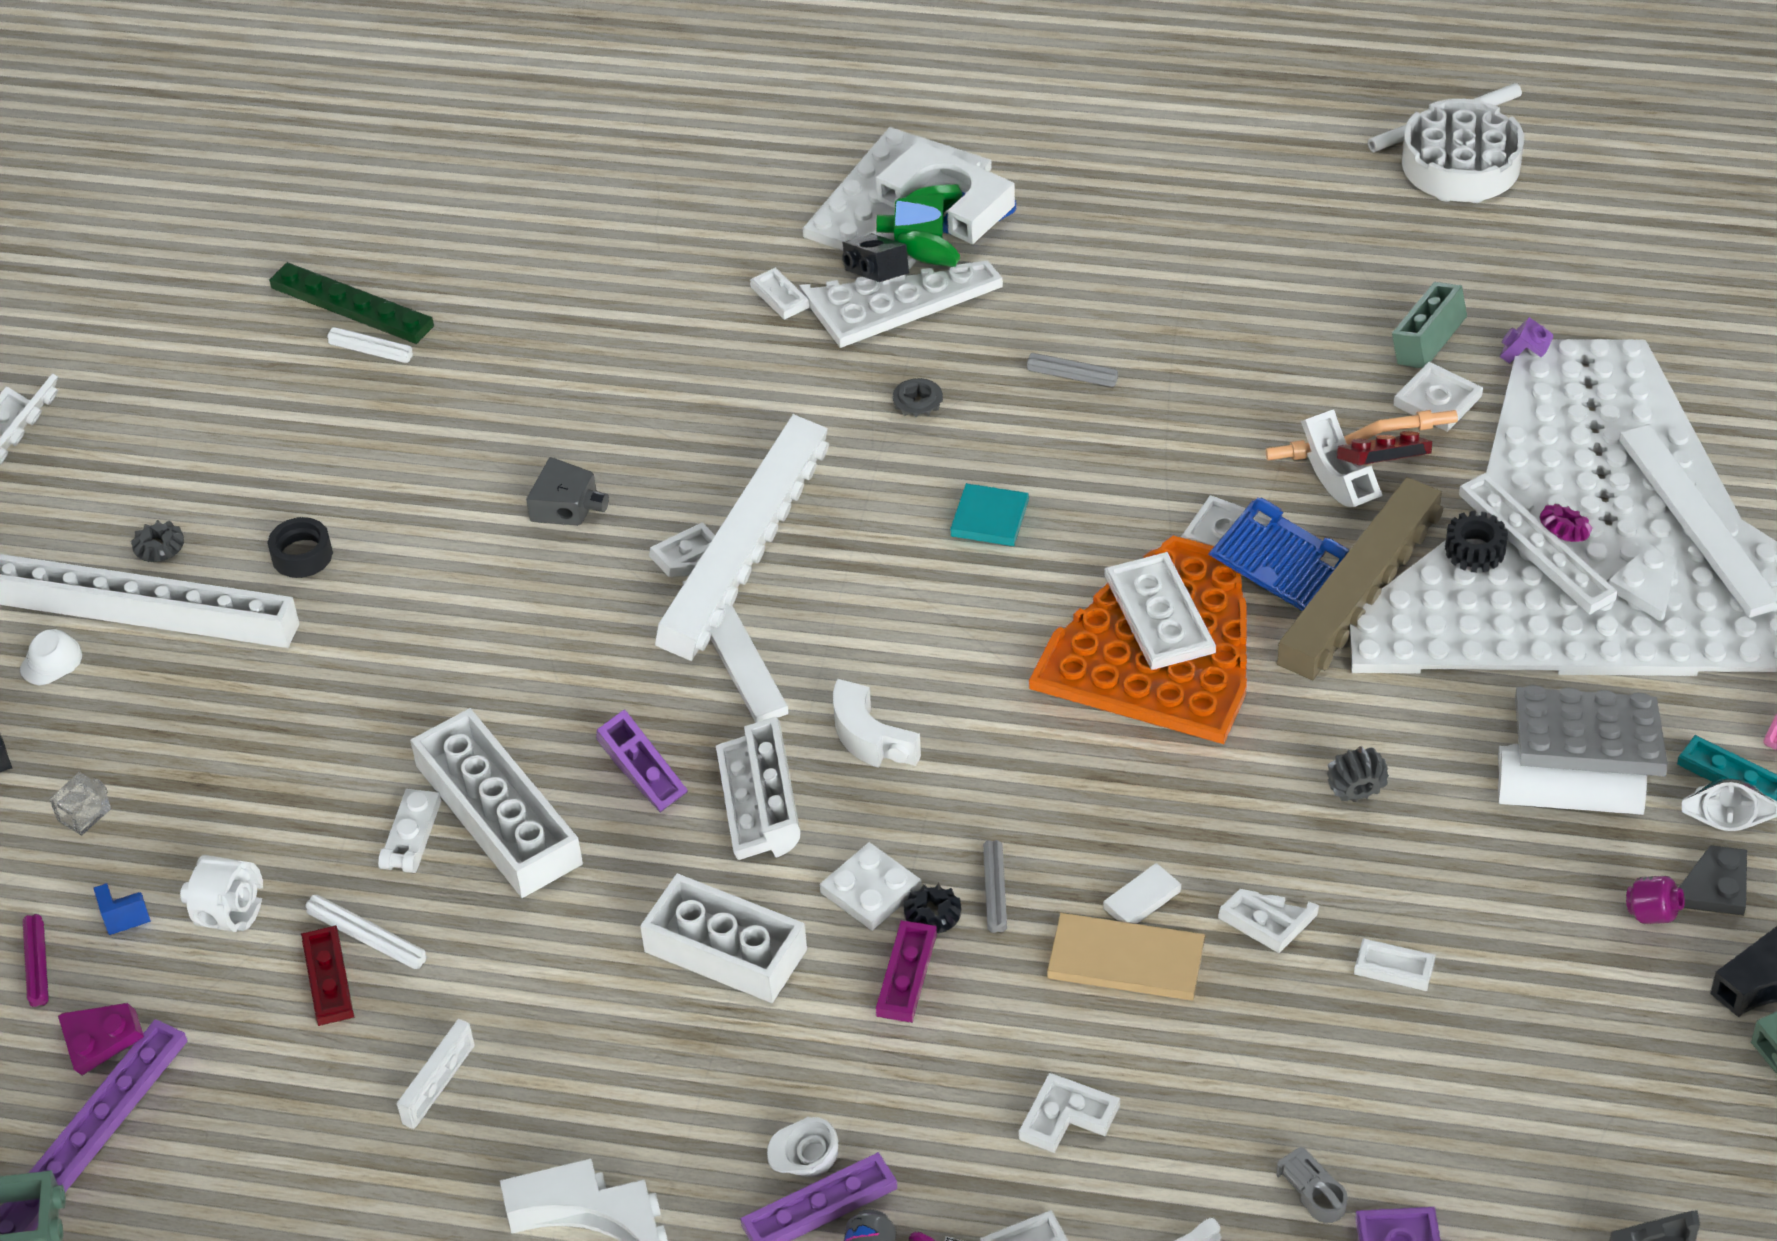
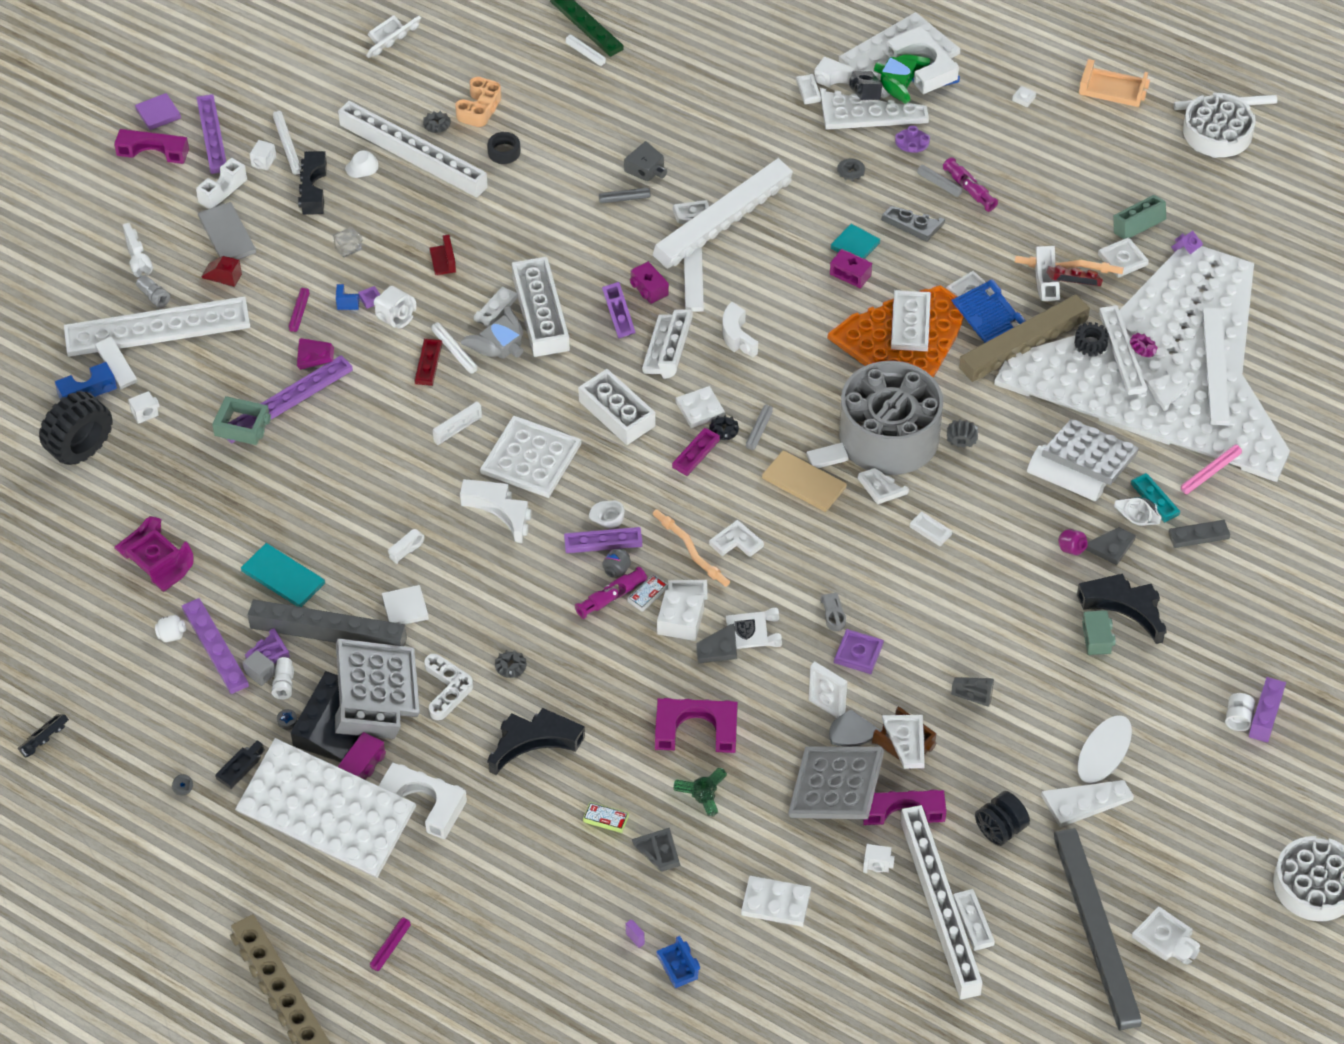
camera: 20 degrees right, 5 degrees up
none -> medium lavender plate [358,286,380,309]
none -> dark red panel [429,234,456,275]
none -> light nougat beam [455,77,501,127]
none -> light grey torso [461,306,524,359]
none -> white plate [480,416,581,498]
none -> dark grey axle [599,187,651,203]
none -> magenta brick [630,261,669,304]
none -> light nougat bar [653,509,730,587]
none -> white arch [814,57,854,87]
none -> magenta brick [830,249,872,289]
none -> light grey wheel [839,361,943,475]
none -> dark grey wing [881,206,945,242]
none -> medium lavender dish [895,126,930,153]
none -> magenta piece [943,157,998,212]
none -> white plate [1012,86,1036,107]
none -> light nougat panel [1079,59,1150,107]

